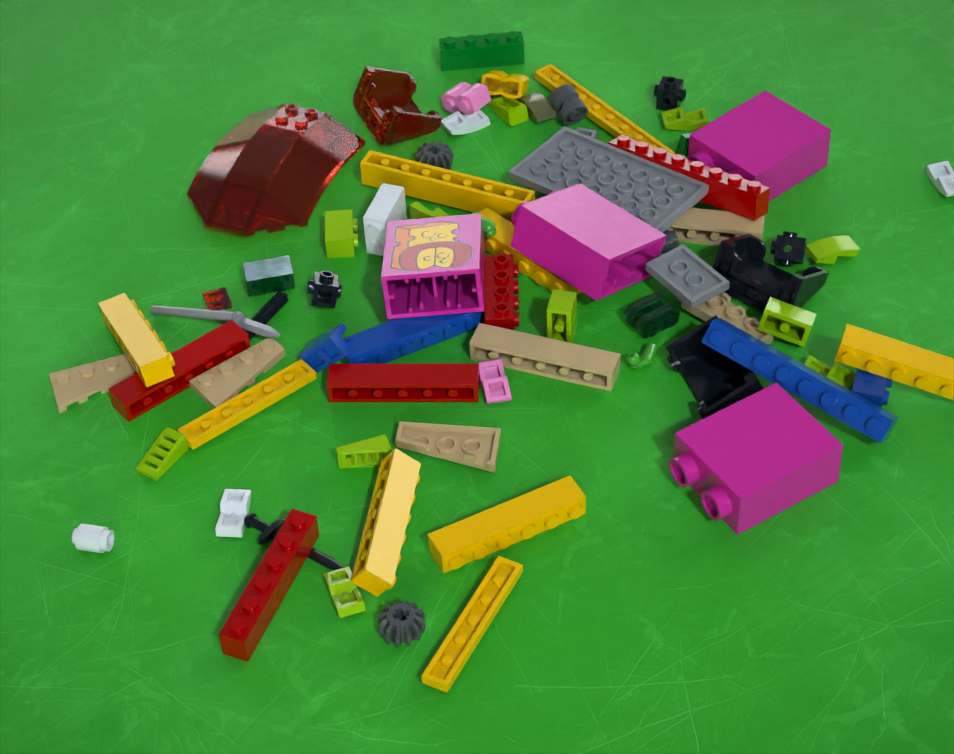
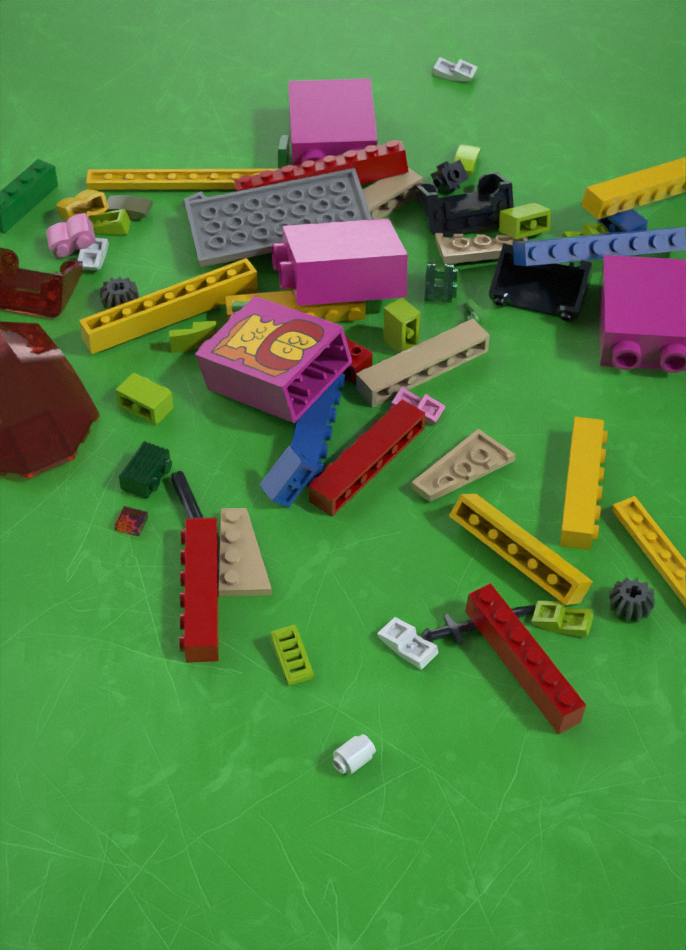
camera: 55 degrees left, 5 degrees up
tan wing [49,354,137,413] -> none
yellow brick [98,293,175,387] -> none
light grey bar [151,305,237,321] -> none
yellow plate [177,359,317,450] -> none
light grey sword [217,309,281,337] -> none
black brick [307,271,342,308] -> none
lime slope [336,434,392,469] -> none
white brick [363,183,407,256] -> none
dark grey wheel [549,84,588,125] -> none
light grey plate [645,244,730,309] -> none
black brick [654,76,686,111] -> none
lime slope [661,107,709,131] -> none

